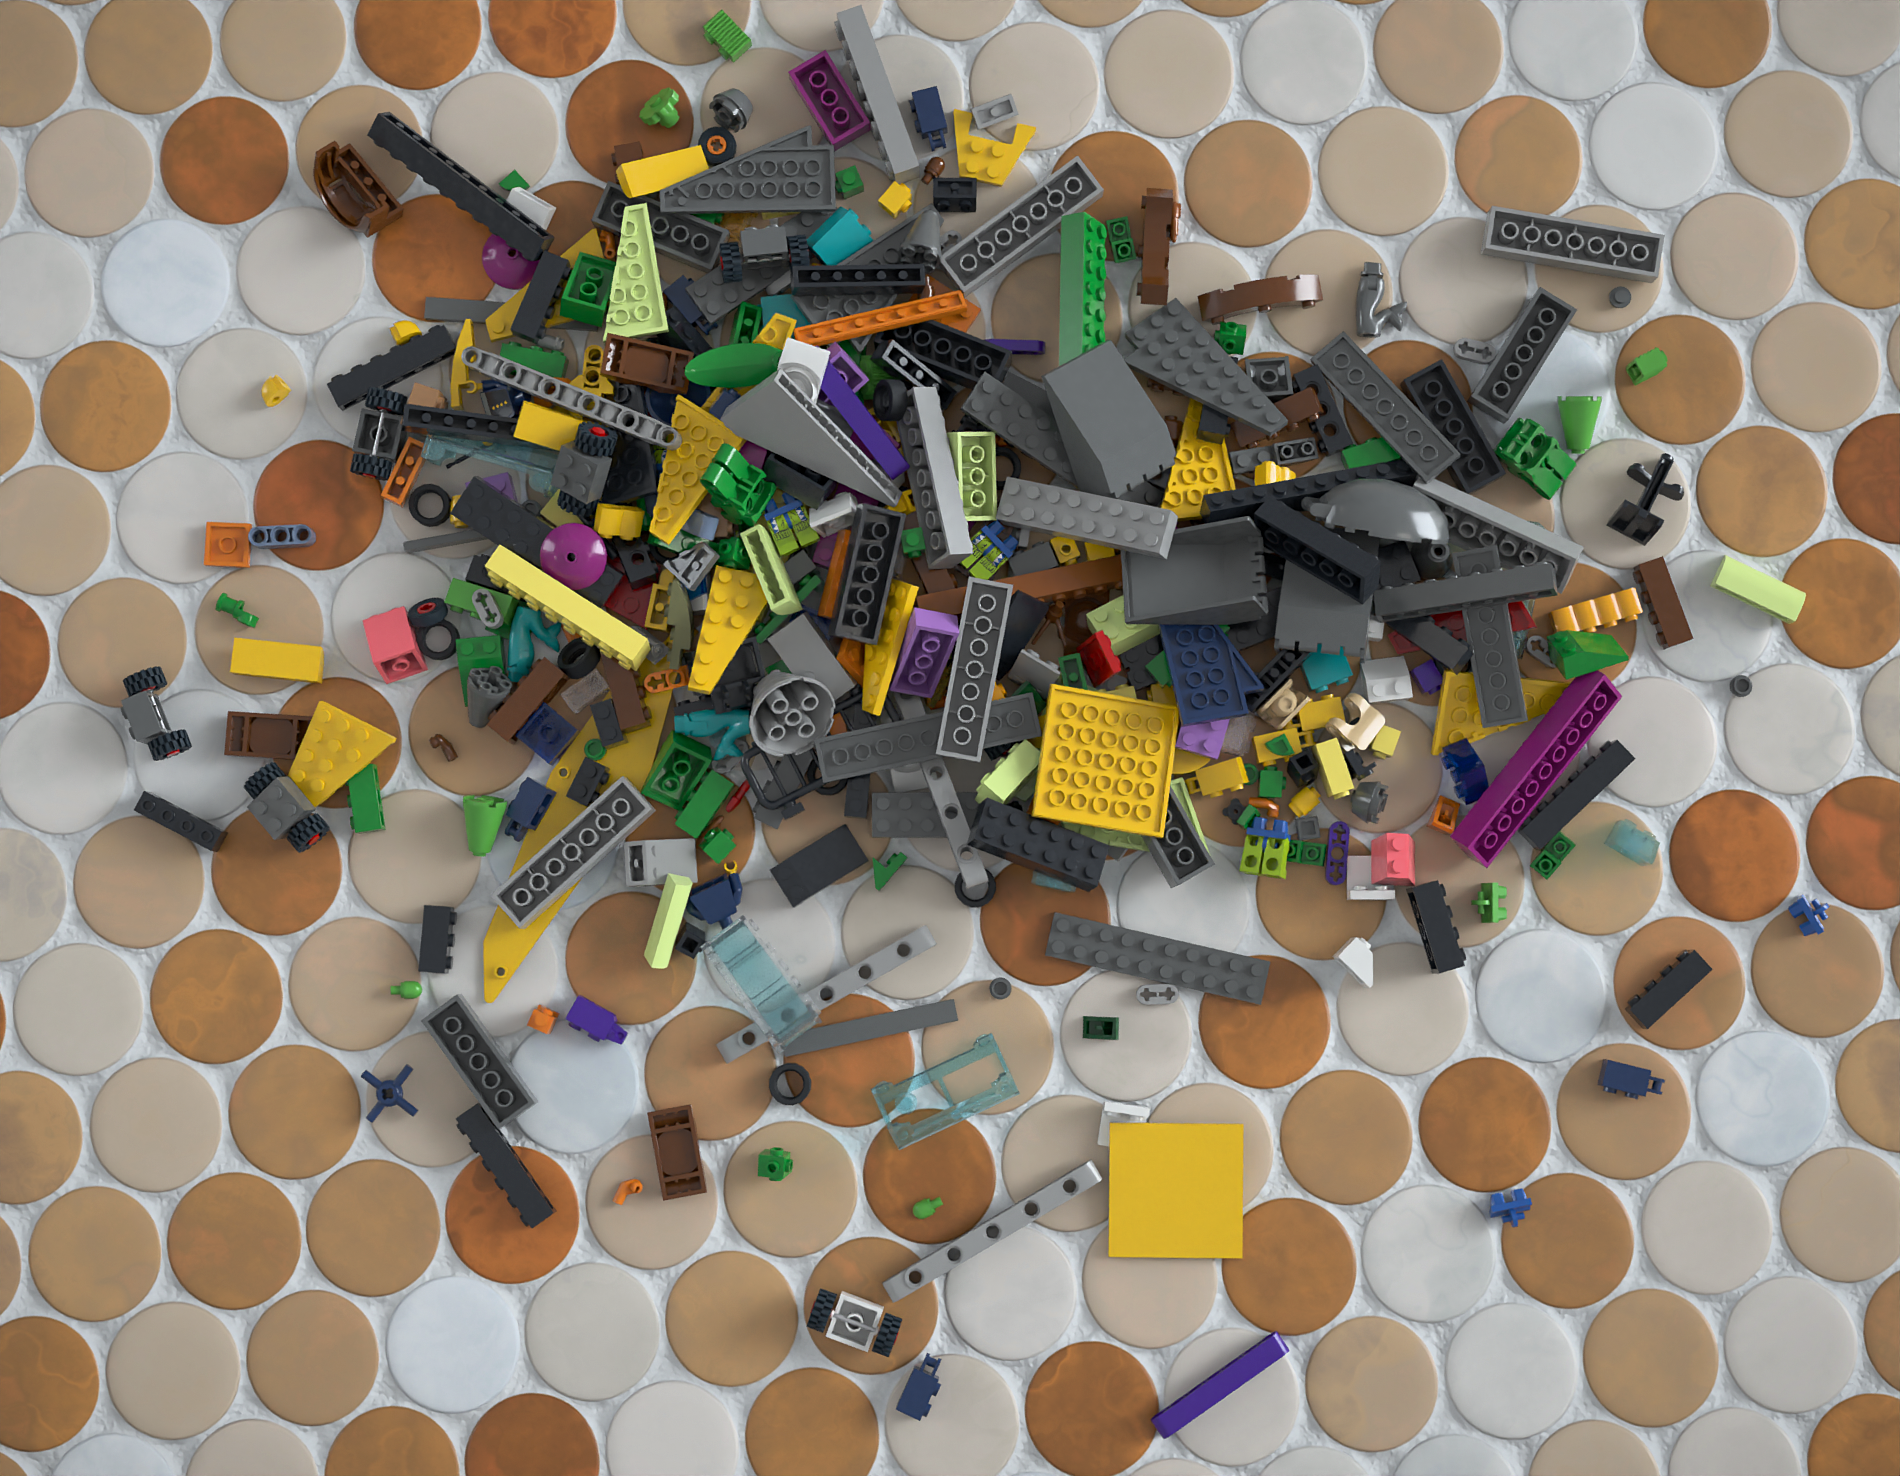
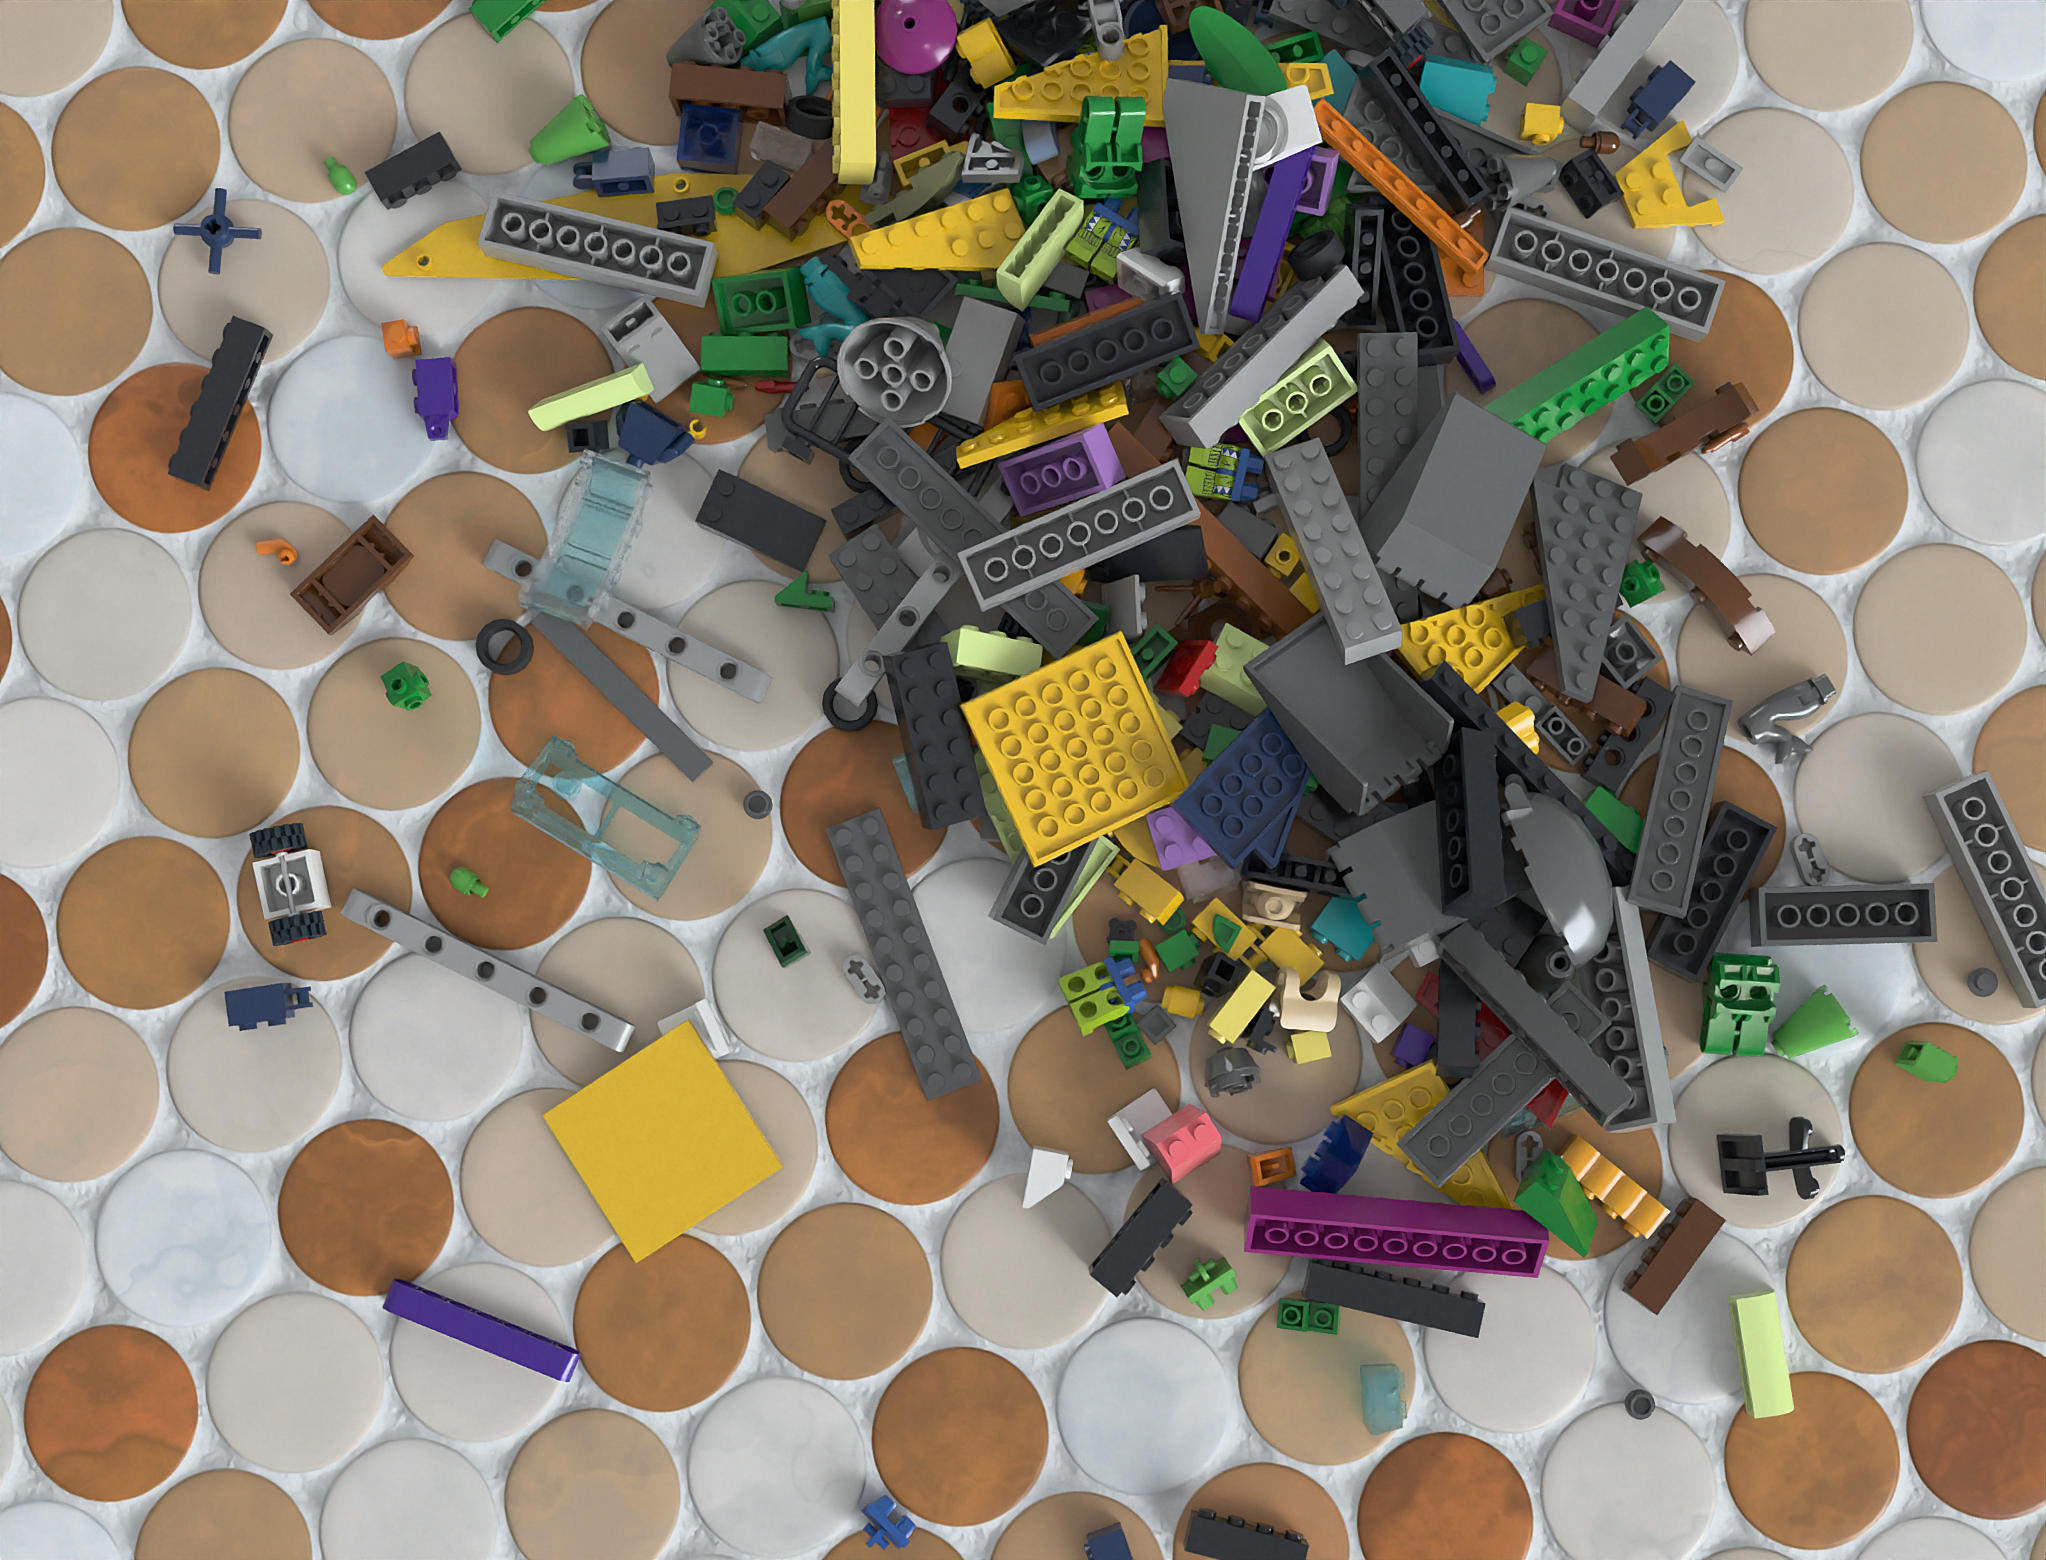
camera: 55 degrees right, 0 degrees up
dark grey brick [421,994,538,1130] -> none
reddish brown arm [429,734,458,762] -> none
dark purple beam [1325,821,1350,885] -> none

